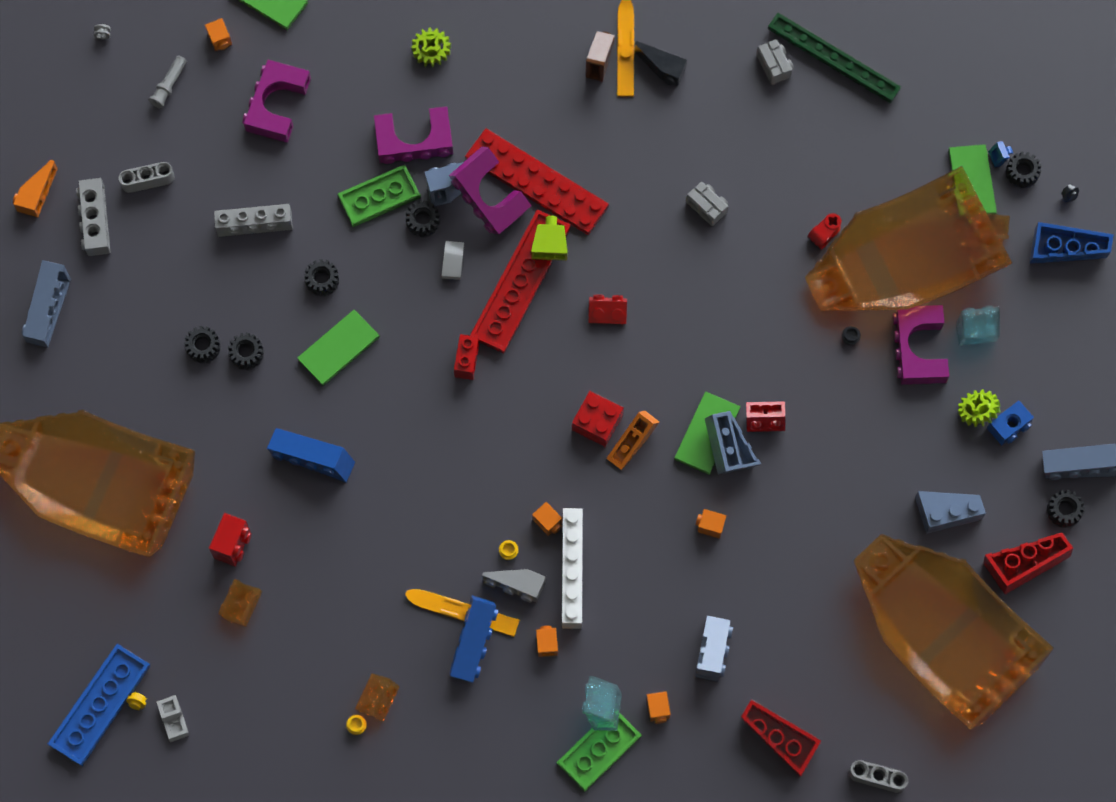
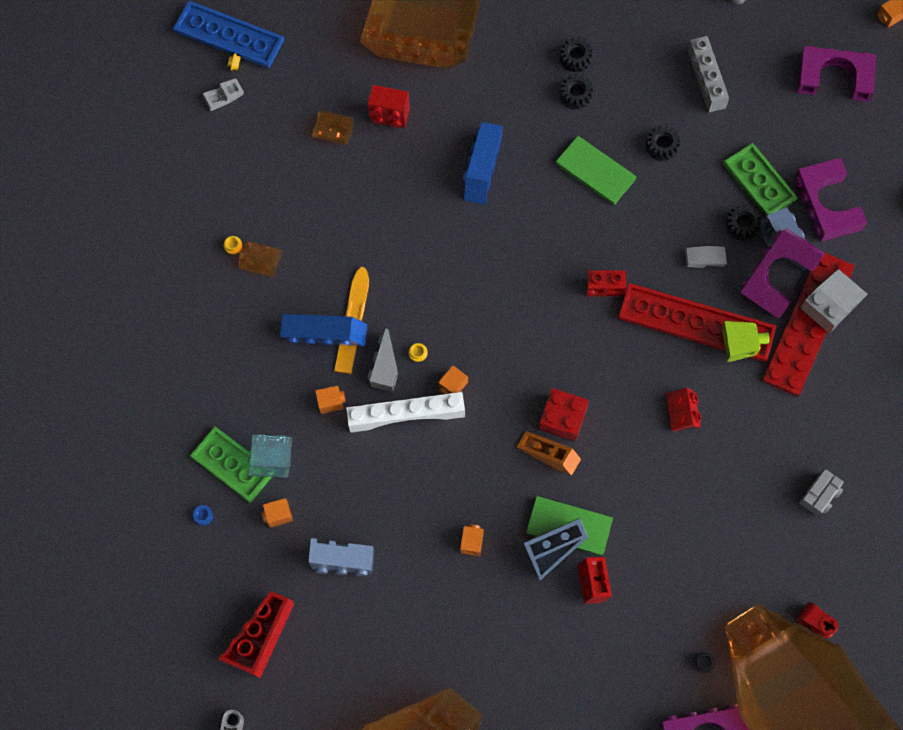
camera: 85 degrees right, 0 degrees up
none -> blue tile [192,505,213,526]
none -> light grey slope [801,269,868,333]

